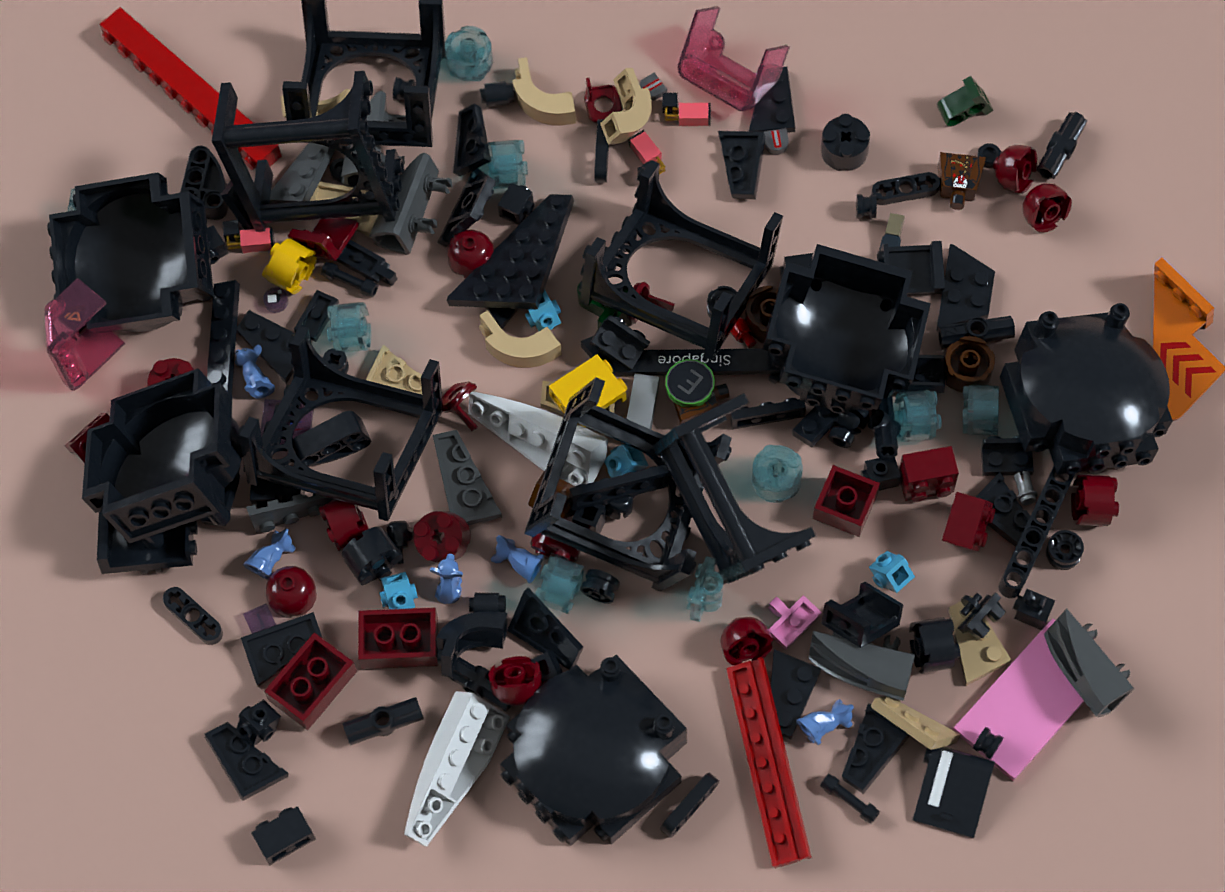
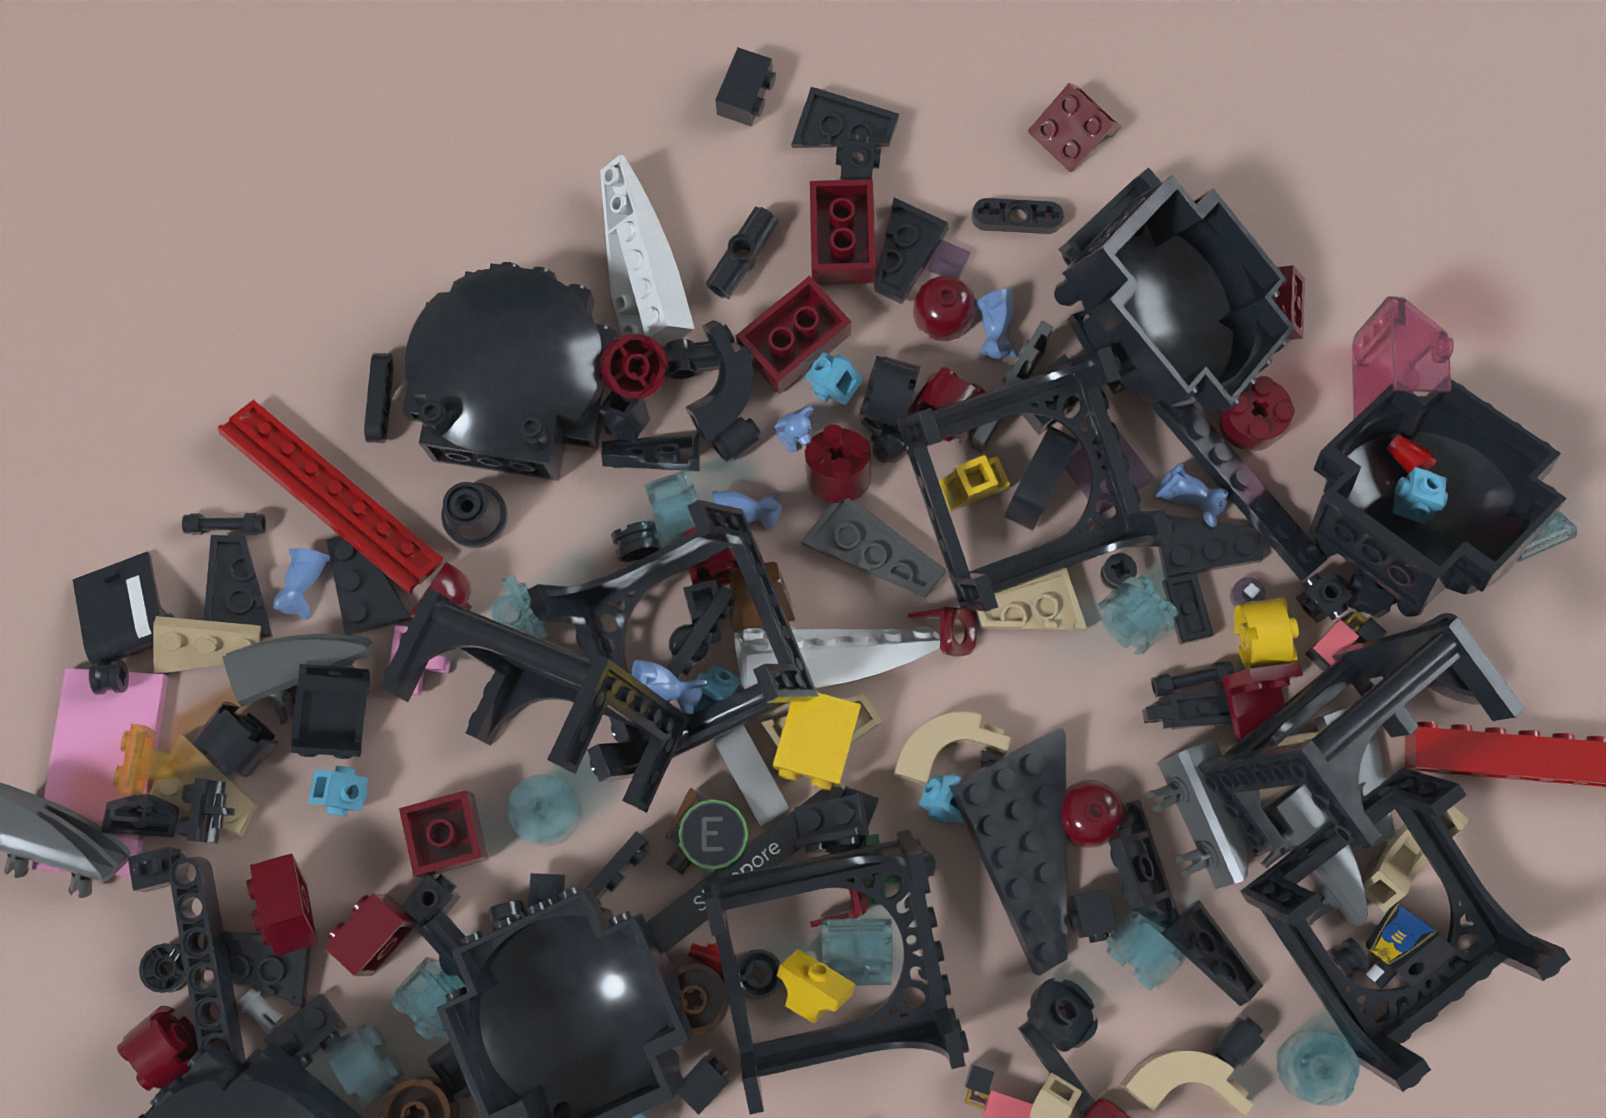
camera: 140 degrees right, 10 degrees up
none -> black slope [101,794,179,837]
none -> clear yellow plate [113,723,180,797]
none -> black piece [441,482,508,548]
none -> medium blue animal [632,660,708,715]
none -> yellow brick [777,949,856,1024]
none -> clear light blue plate [822,919,892,986]
none -> yellow brick [939,455,1011,512]
none -> black plate [1027,978,1098,1052]
none -> dark red bracket [1028,83,1122,172]
none -> black brick [1296,570,1353,623]
none -> torso [1365,902,1457,989]
none -> red cone [1386,434,1439,474]
none -> medium azure brick [1393,467,1448,524]

